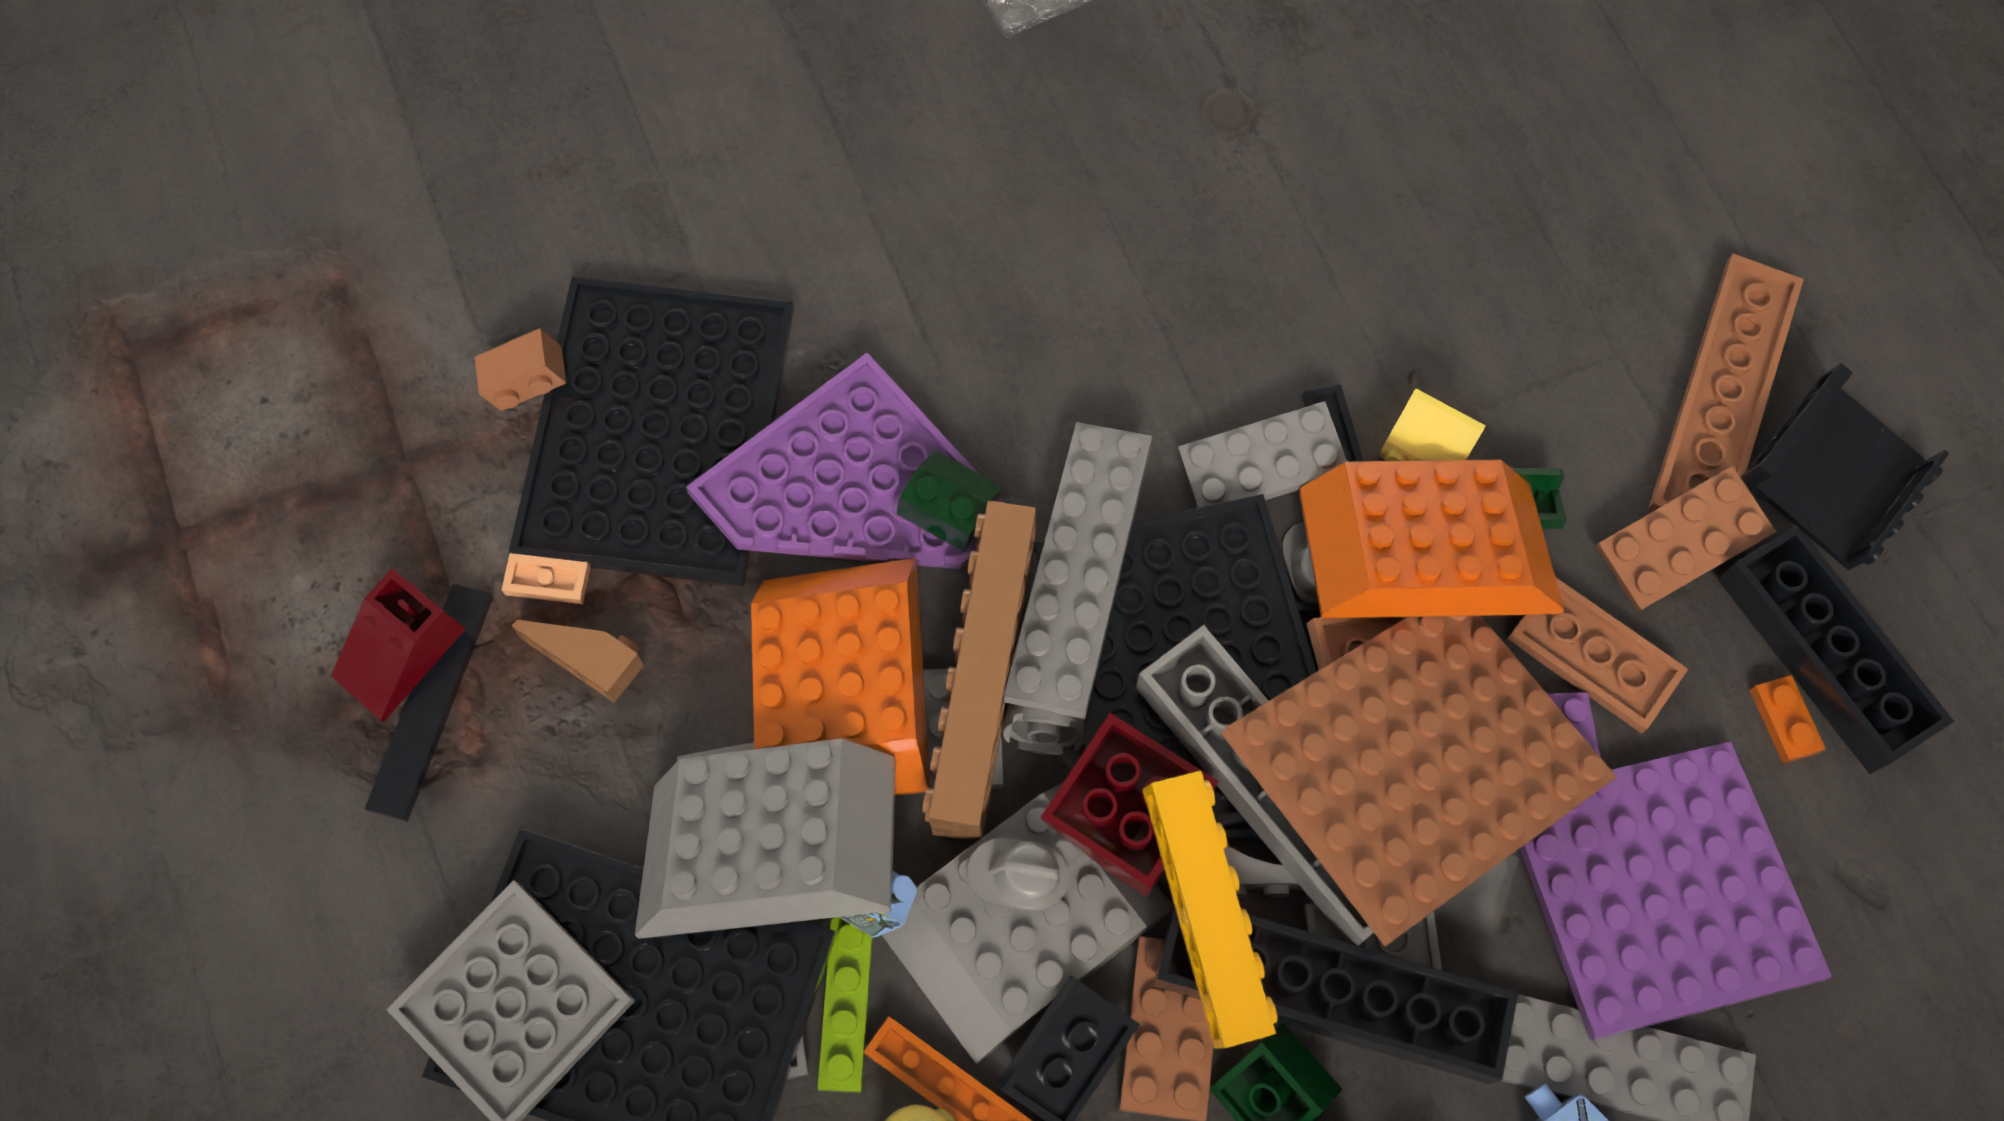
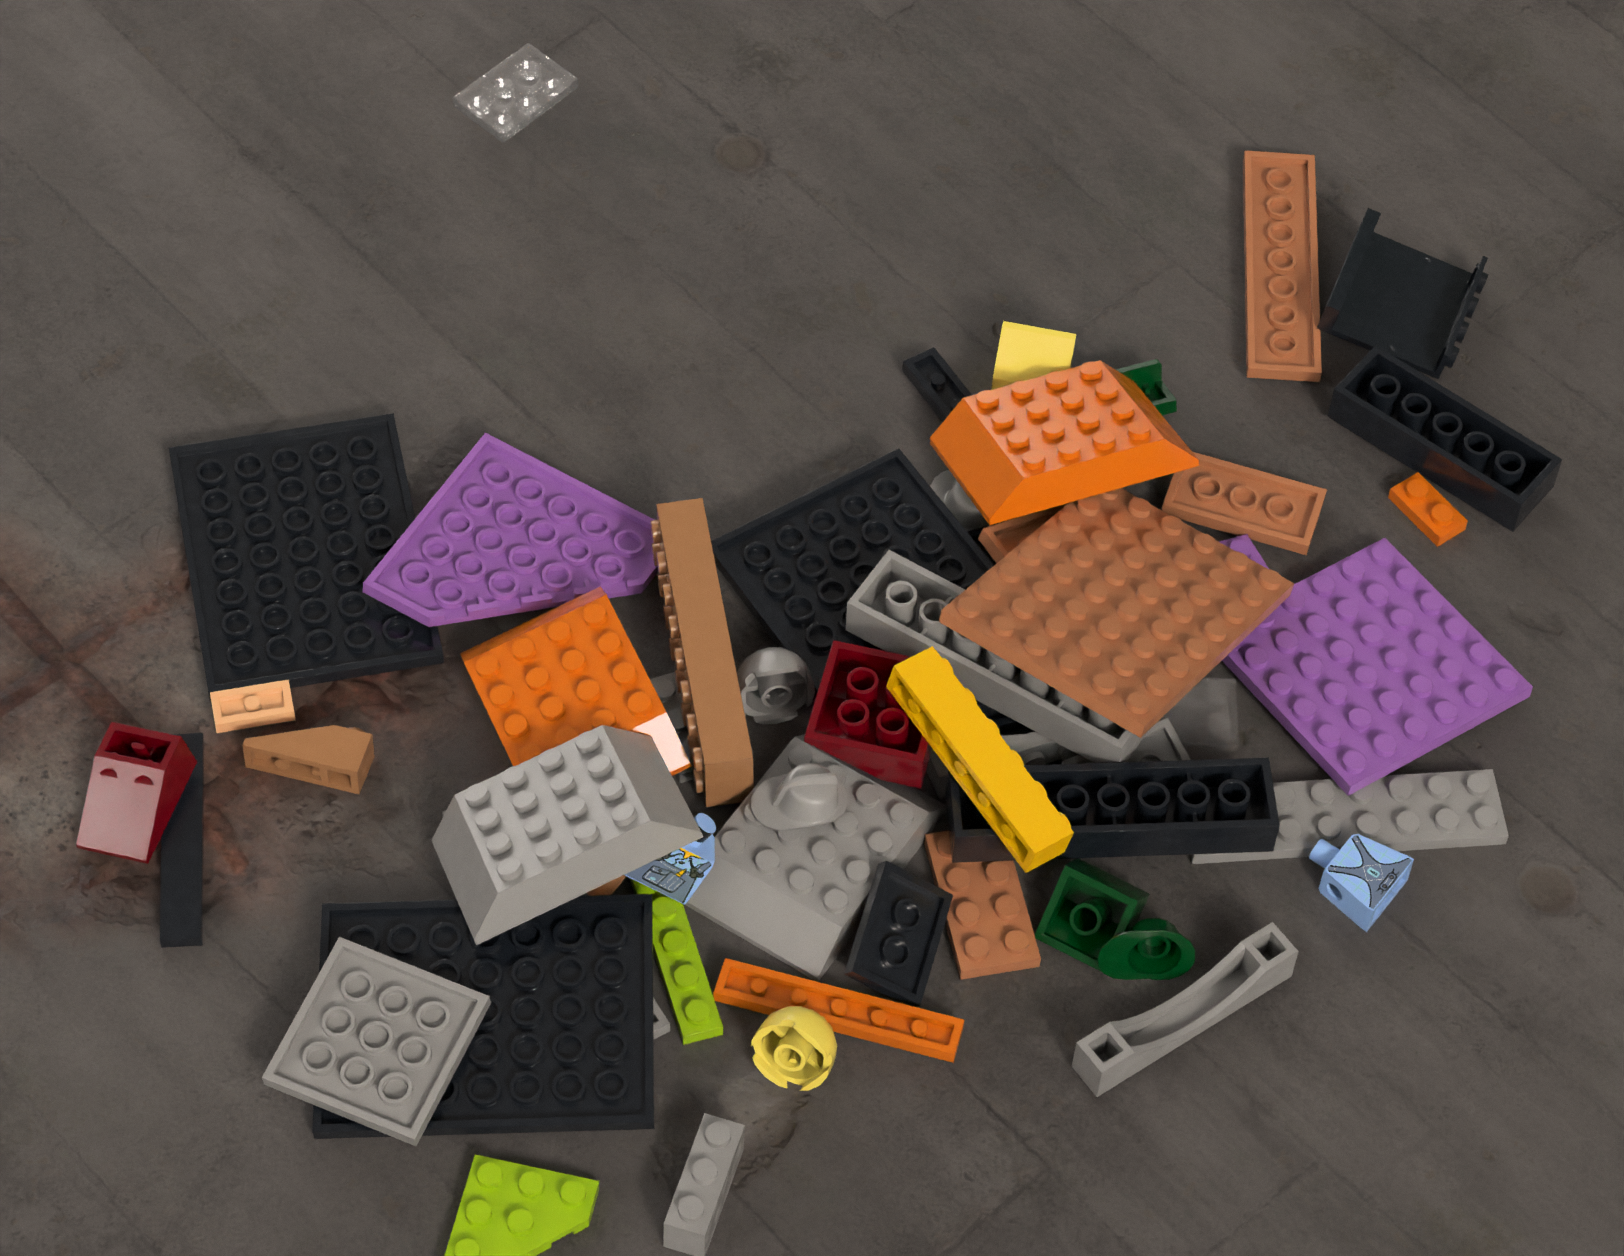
camera: 20 degrees left, 15 degrees down
nougat brick [475,328,566,411] -> none
dark green slope [897,450,1003,553] -> none
light grey plate [1004,422,1152,719] -> none
light grey plate [1178,401,1347,508] -> none
nougat plate [1595,466,1776,612] -> none

